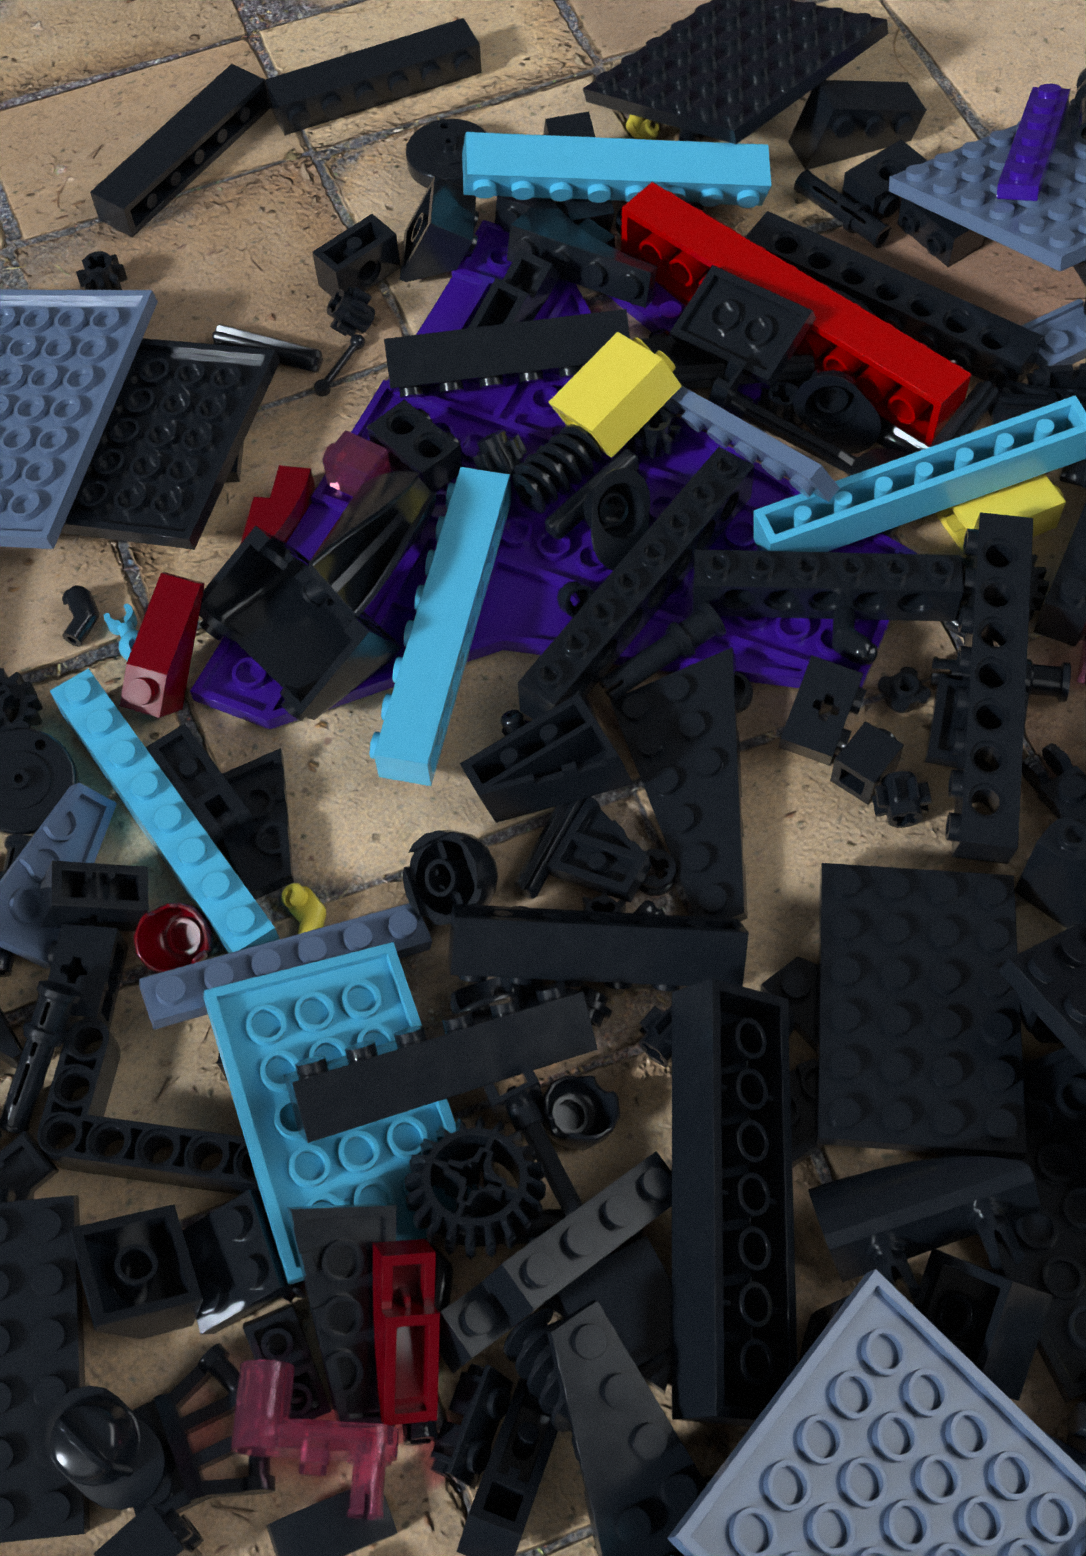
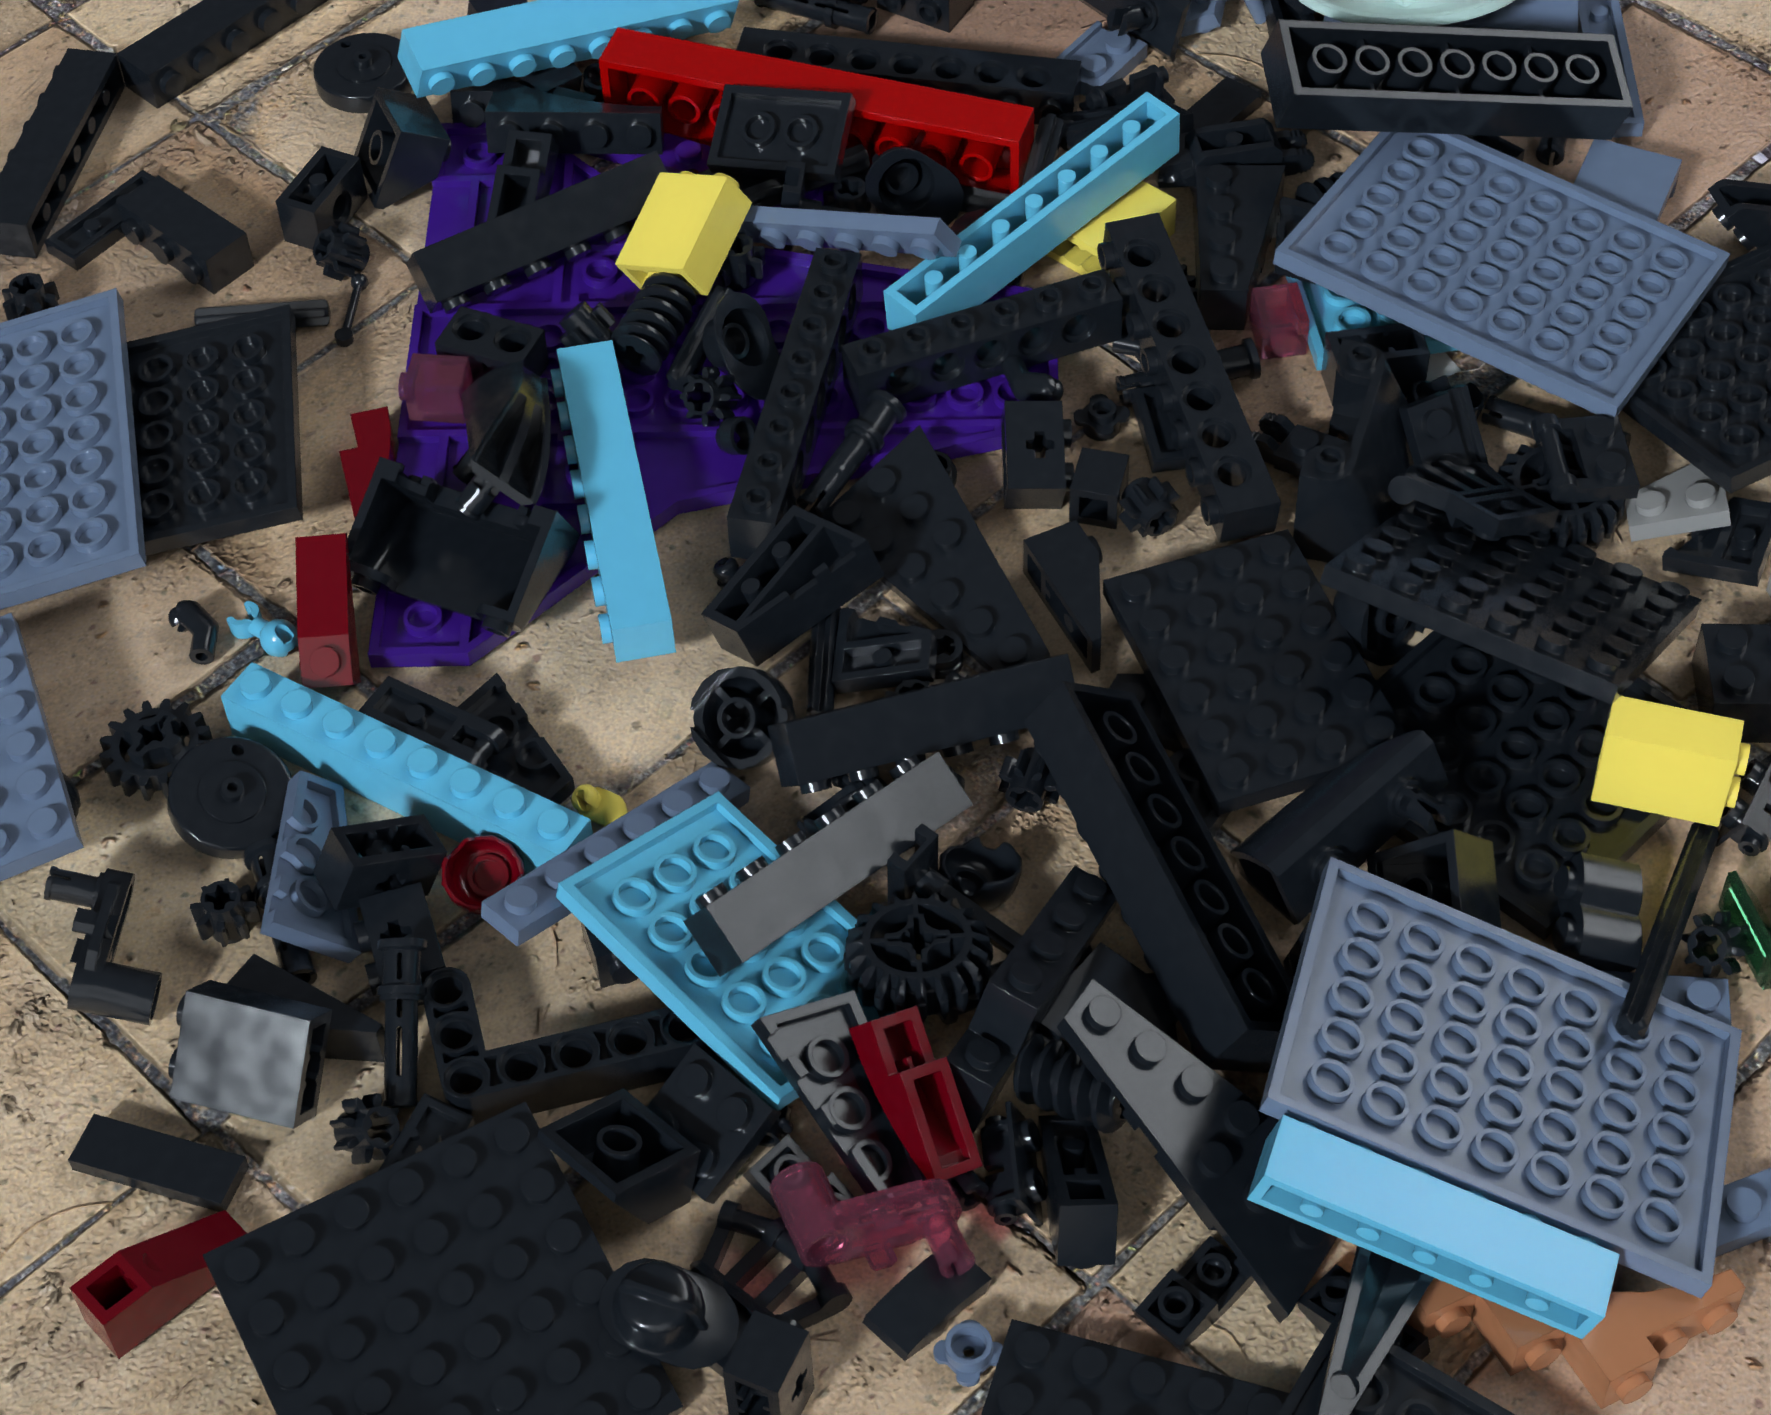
camera: 25 degrees left, 10 degrees down
none -> black tile [44,170,155,271]
none -> black brick [118,175,254,294]
none -> black gear [680,367,742,427]
none -> black slope [1023,520,1103,673]

